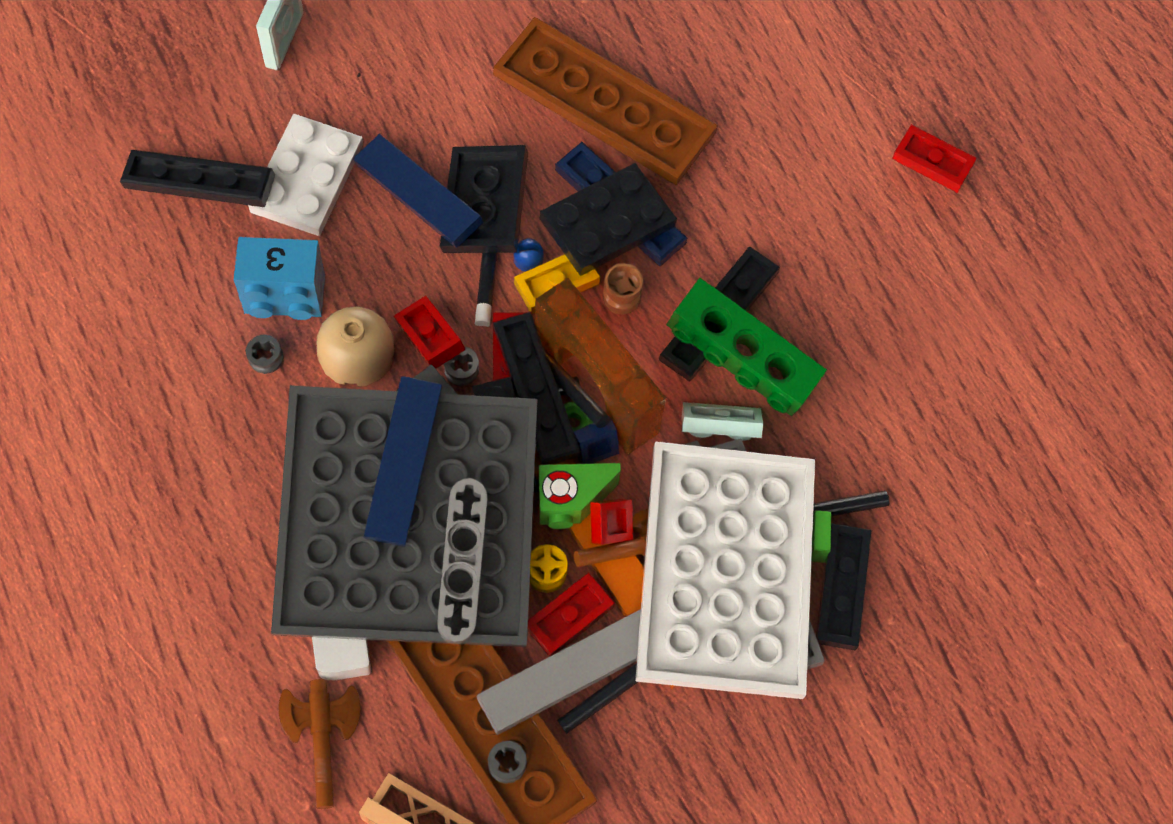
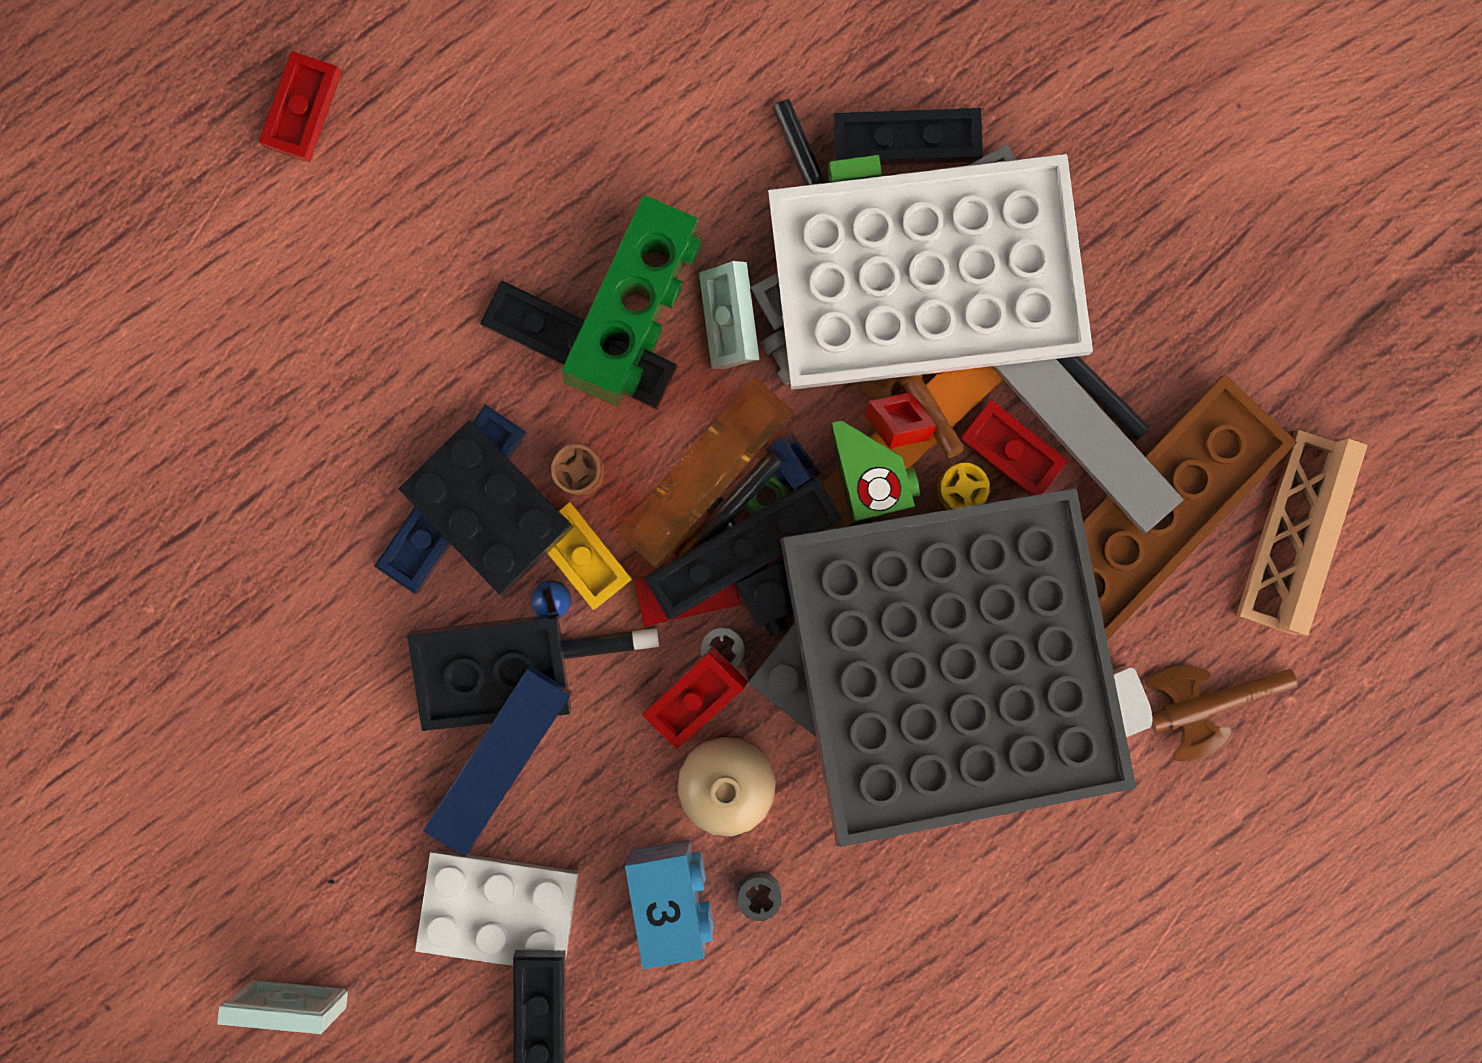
camera: 90 degrees left, 20 degrees up
dark blue tile [364,376,442,547] -> none
light grey beam [437,478,487,644] -> none
dark grey bush [488,741,527,784] -> none
dark orange plate [493,17,718,186] -> none

